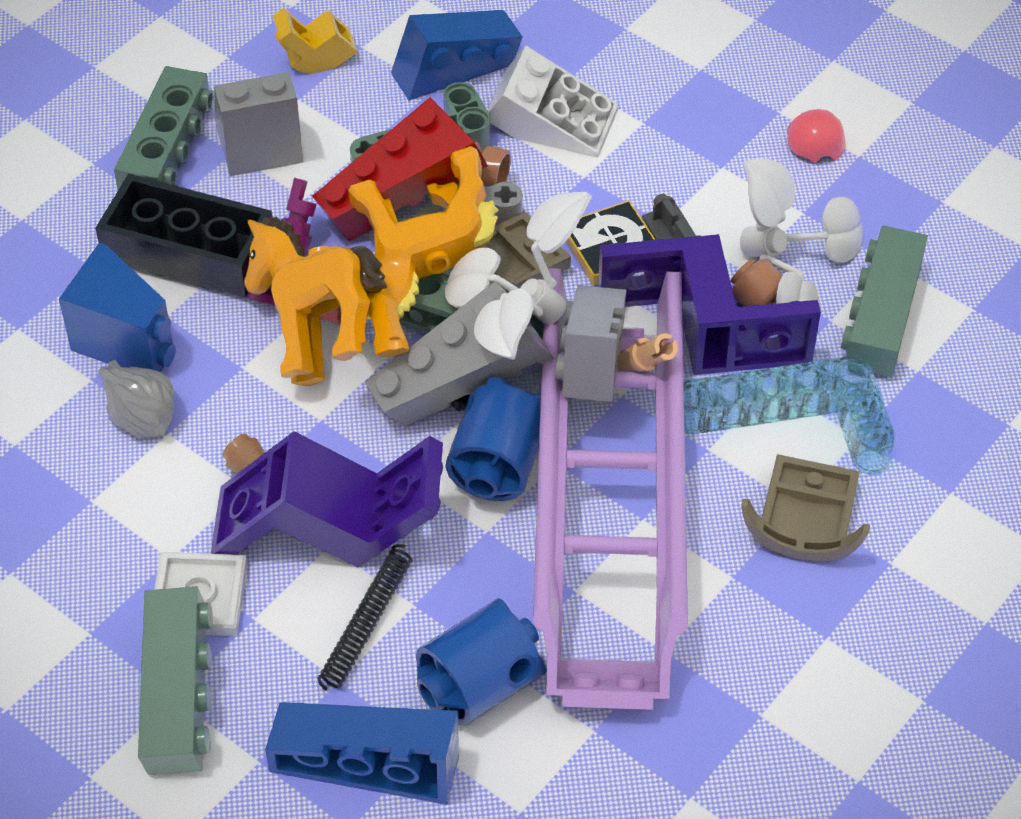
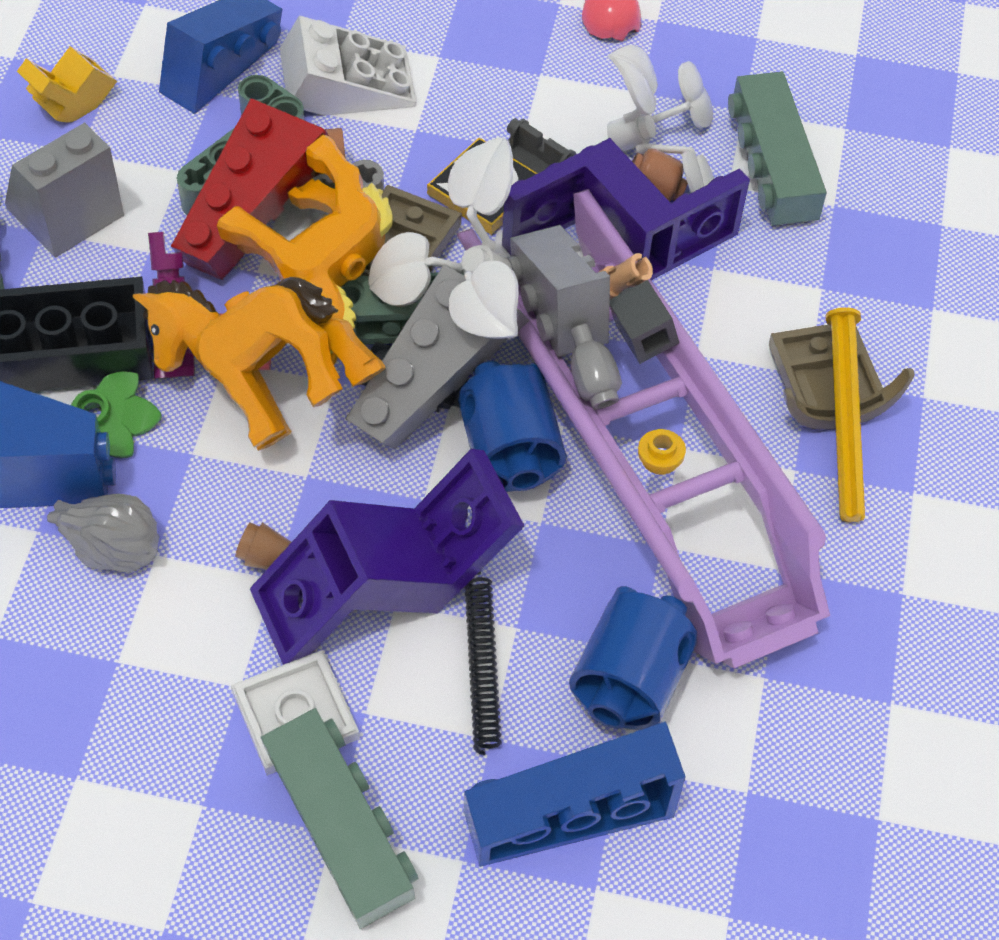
camera: 30 degrees left, 5 degrees up
clear light blue beam [684,357,895,475] -> none
none -> bright green plate [71,372,162,458]
none -> light grey plant [570,324,622,410]
none -> dark grey brick [609,280,680,364]
none -> yellow plate [638,429,686,475]
none -> yellow axle [825,307,865,522]

